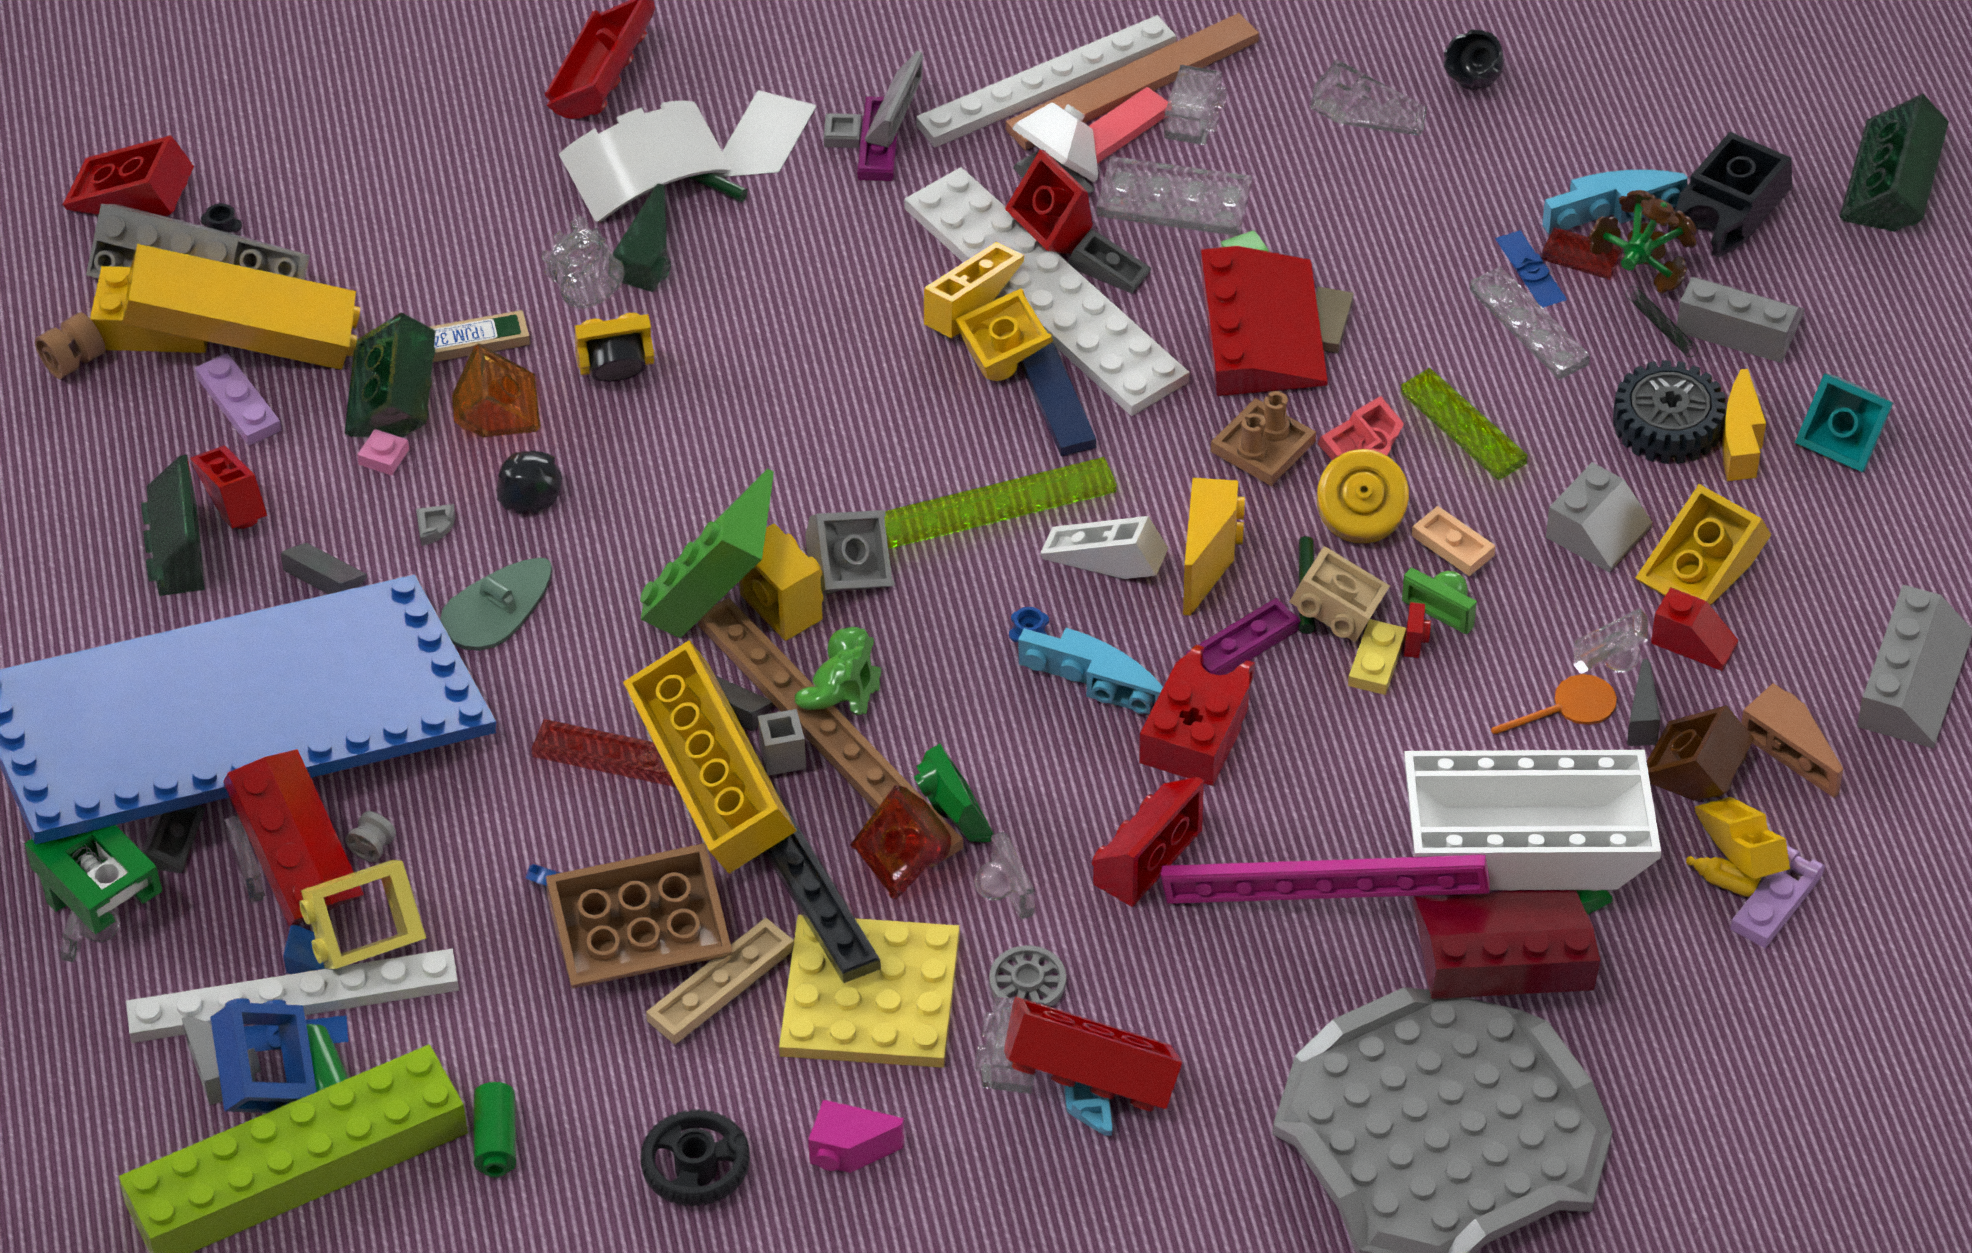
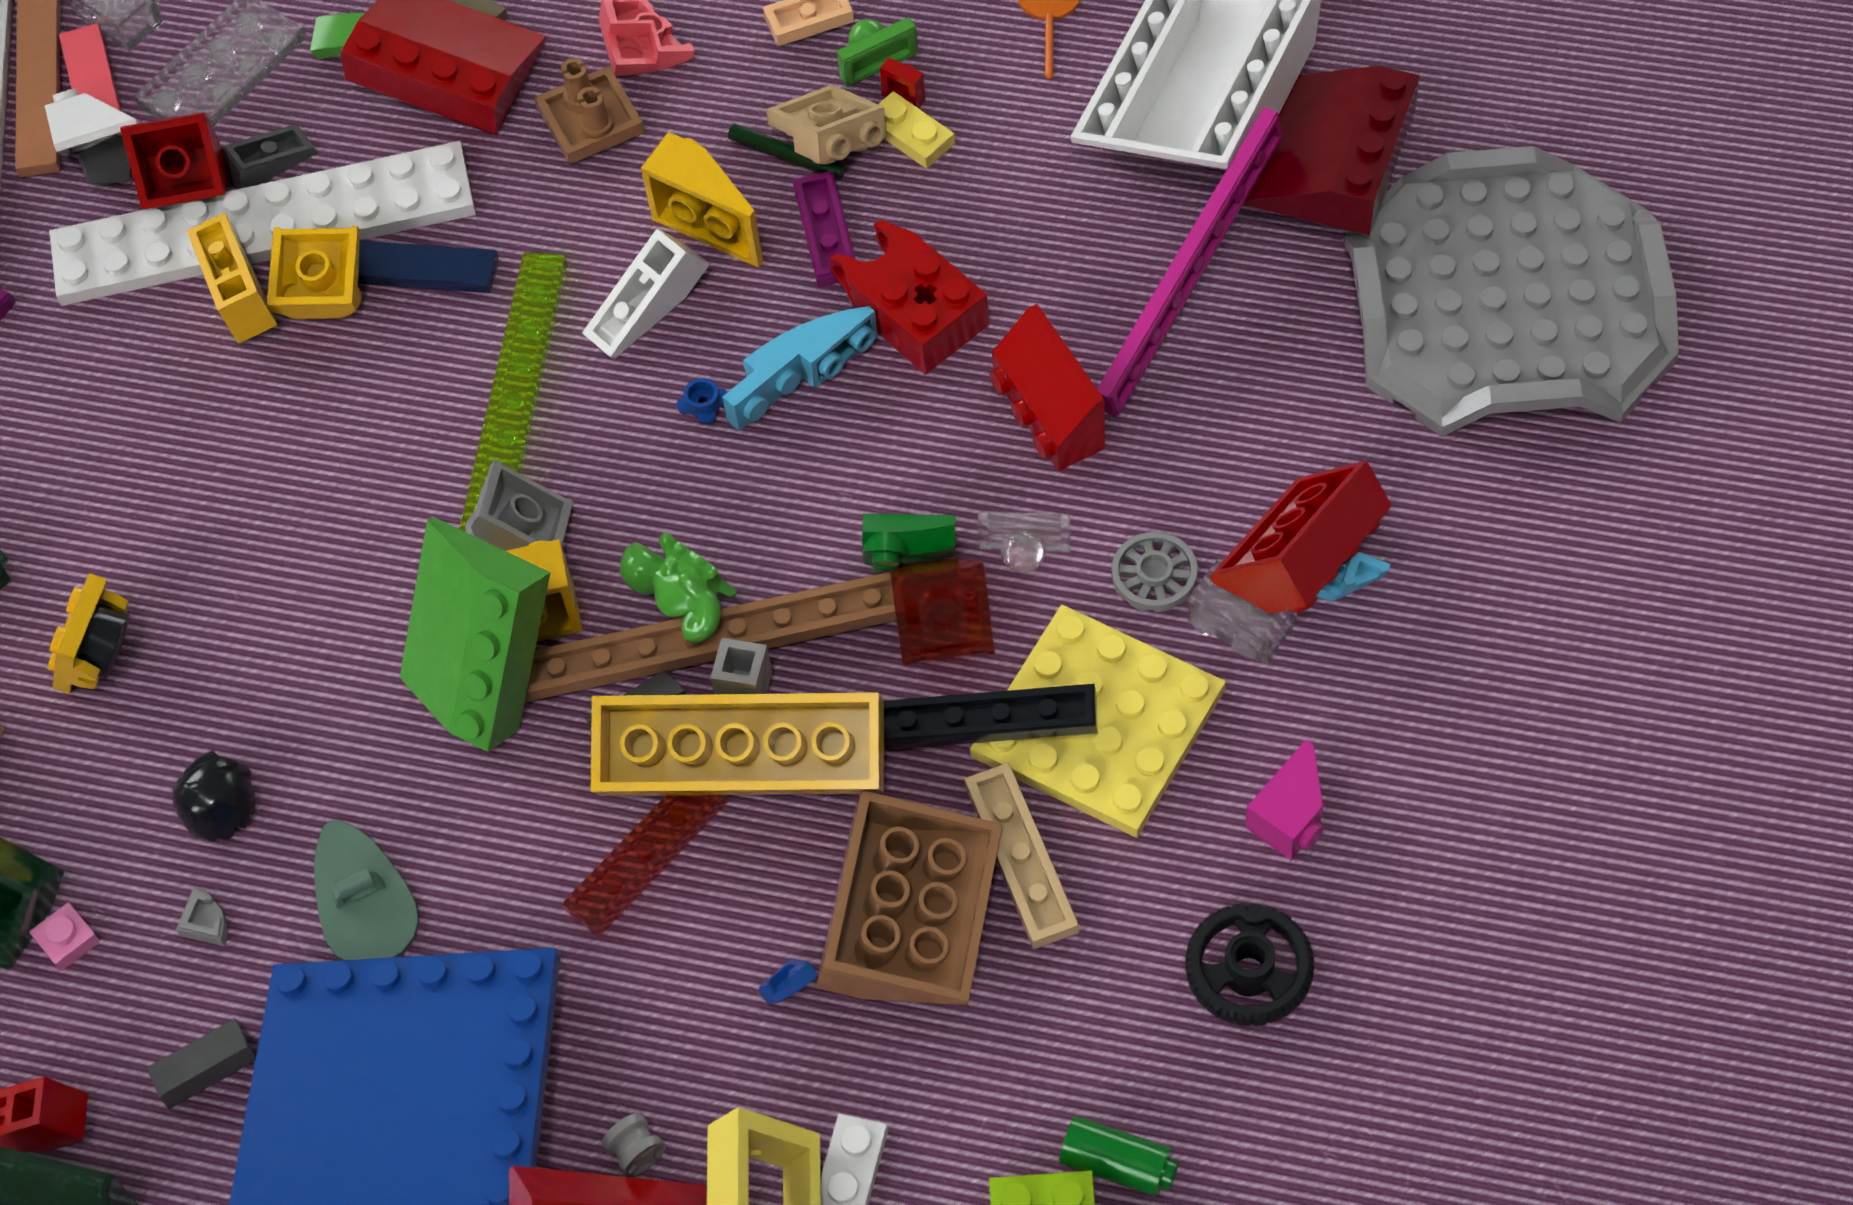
camera: 60 degrees left, 10 degrees up
clear orange slope [452,343,541,438] -> none
yellow wheel [1316,449,1409,543] -> none

